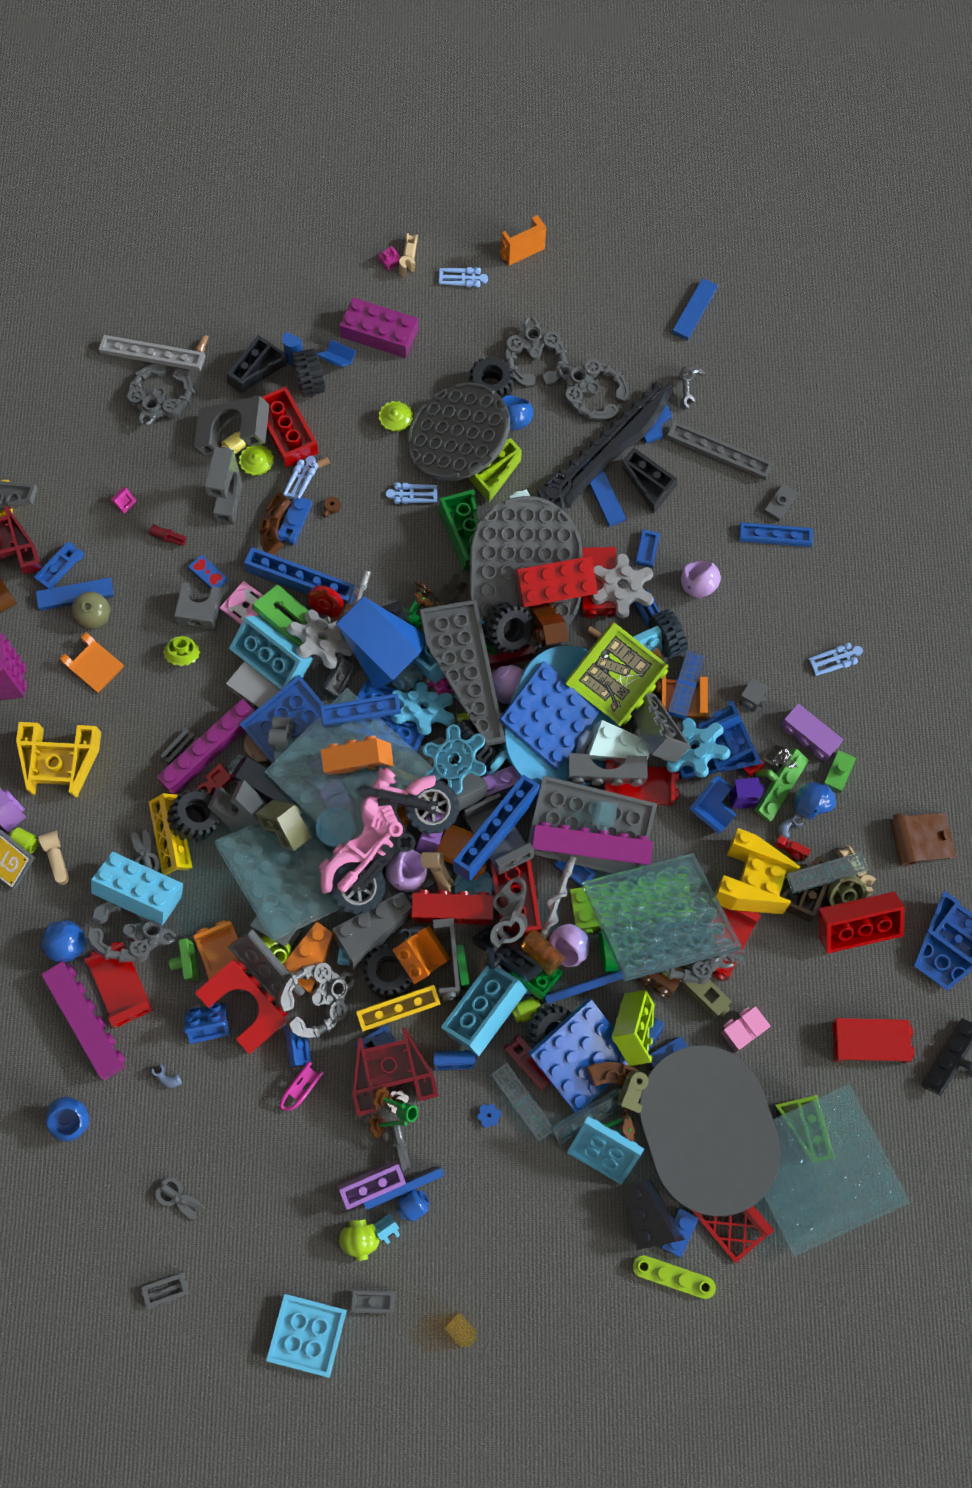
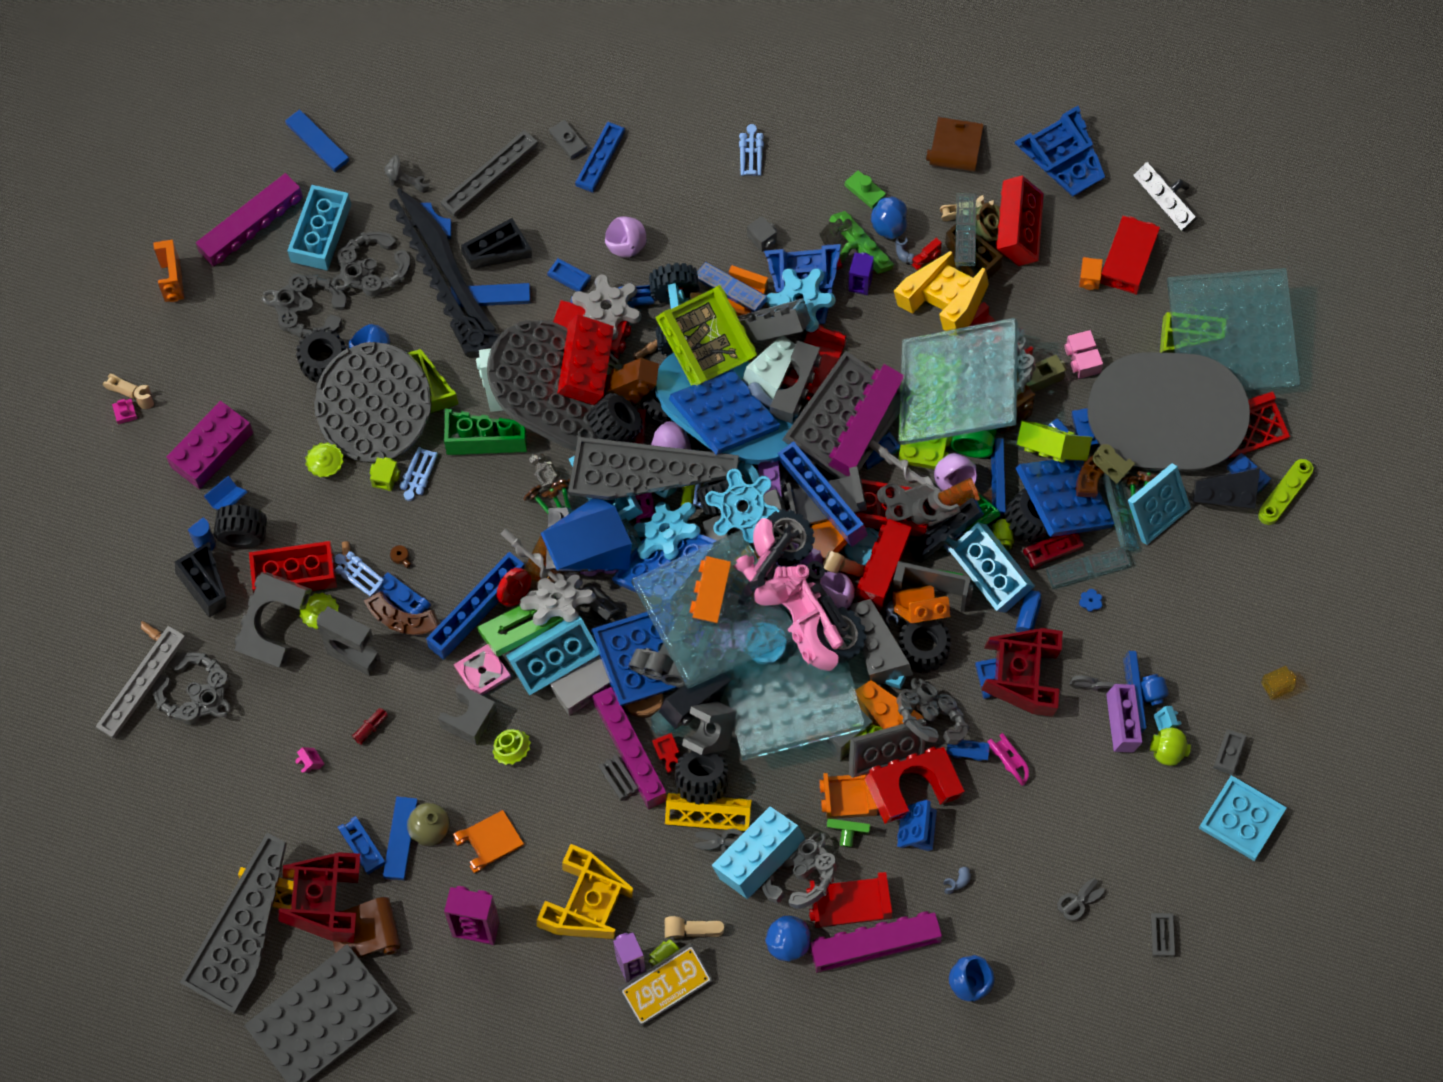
camera: 65 degrees left, 5 degrees down
blue tile [188,554,228,589] -> none
light yellow brick [221,432,247,455] -> none
olive brick [255,800,311,851] -> none
blue tile [320,693,401,727] -> none
yellow brick [356,984,440,1031] -> none
plant [369,1086,418,1138] -> none
light blue piece [439,267,488,287] -> none
clear light blue brick [592,801,618,831] -> none
blue panel [689,775,737,834] -> none
medium lavender brick [781,703,844,762] -> none
none -> magenta brick [195,173,303,267]
none -> medium azure brick [288,185,351,271]
none -> lime brick [370,457,400,491]
none -> orange brick [1079,257,1103,290]

